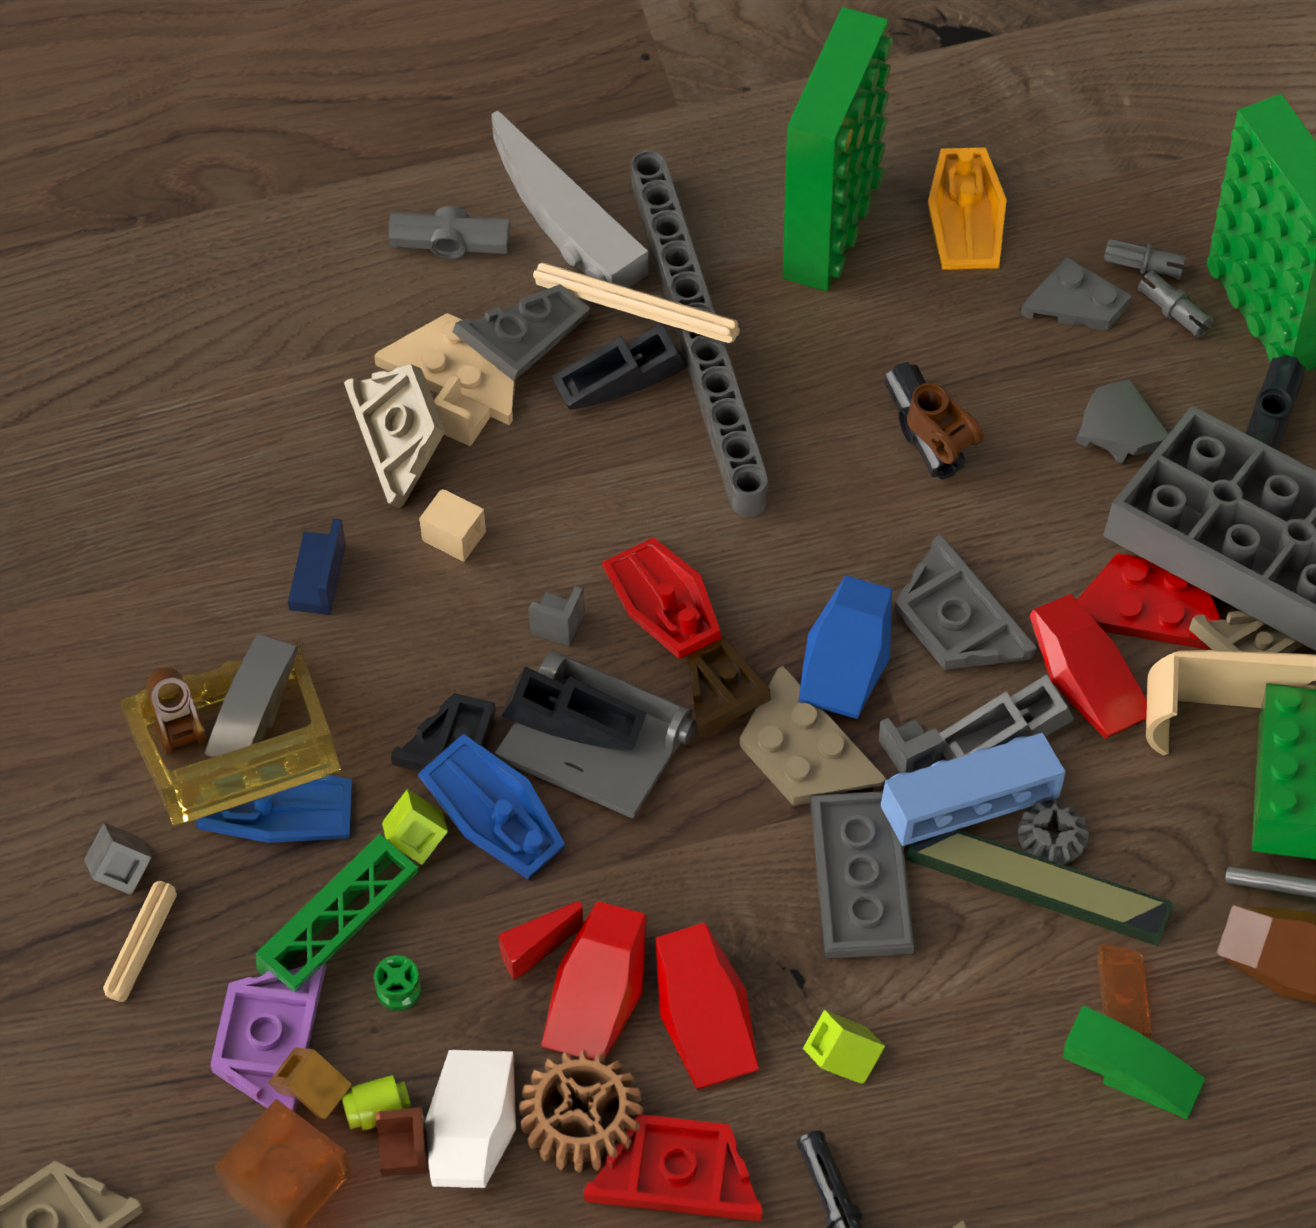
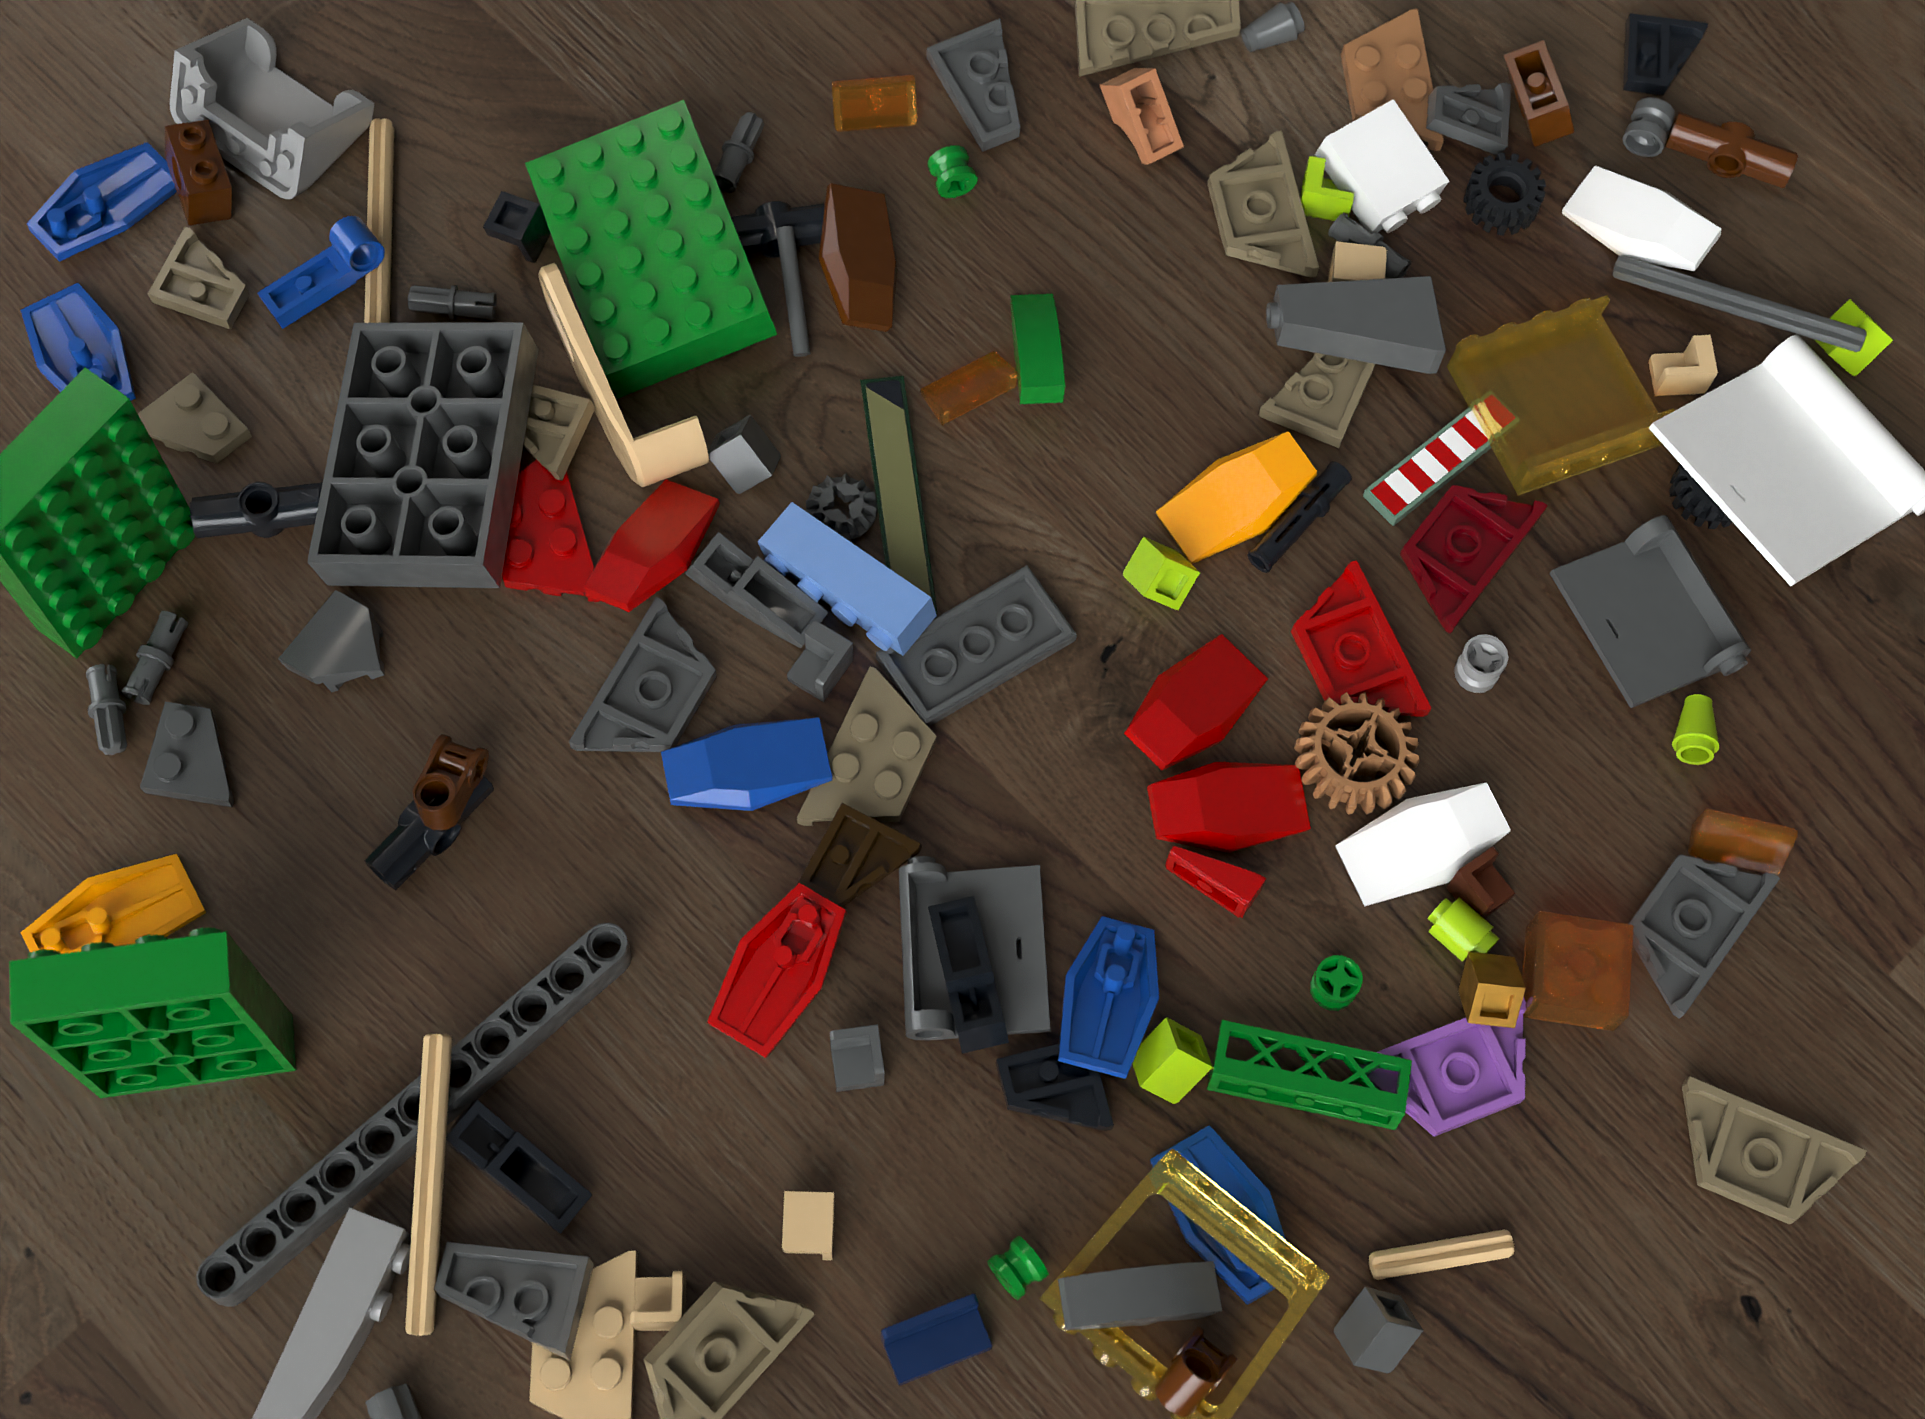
camera: 125 degrees left, 10 degrees up
none -> dark grey panel [708,414,781,494]
none -> green wheel [987,1236,1049,1300]
none -> light orange piece [1156,431,1317,564]

